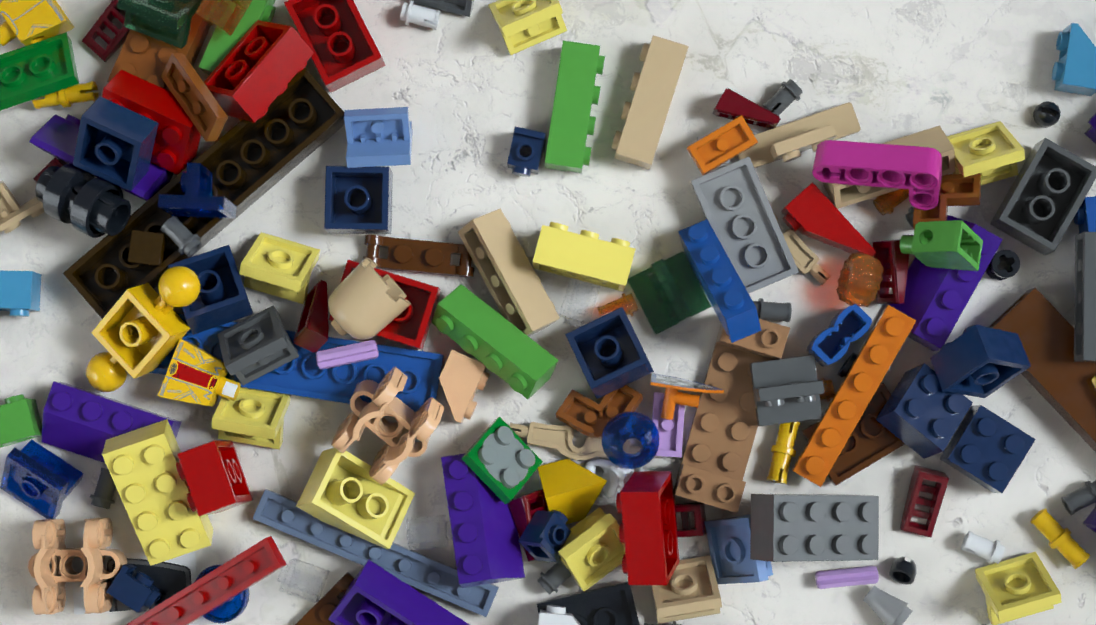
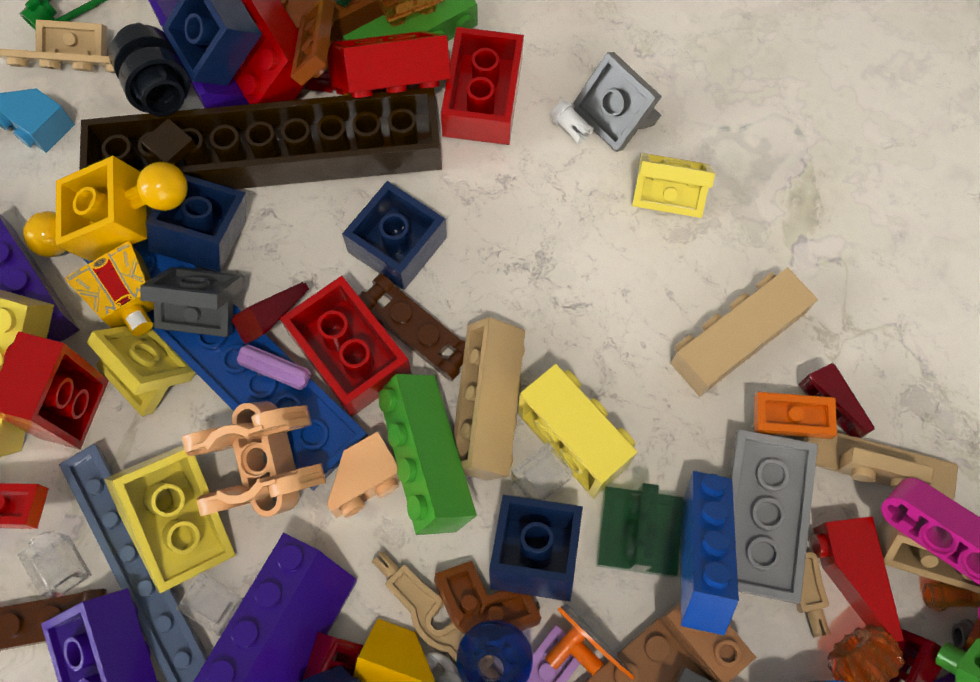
camera: 30 degrees right, 15 degrees down
clear blue bracket [158,163,236,219] -> none
dark grey pin [161,216,202,257] -> none
light yellow bracket [239,232,320,304] -> none
tan cylinder [328,258,411,340] -> none
medium blue bracket [344,107,413,168] -> none
piece [461,416,543,504] -> none
dark blue brick [507,126,546,177] -> none
bright green brick [545,40,605,173] -> none
clear orange pin [597,293,639,317] -> none
dark grey pin [753,298,792,322] -> none
dark grey pin [762,79,803,116] -> none

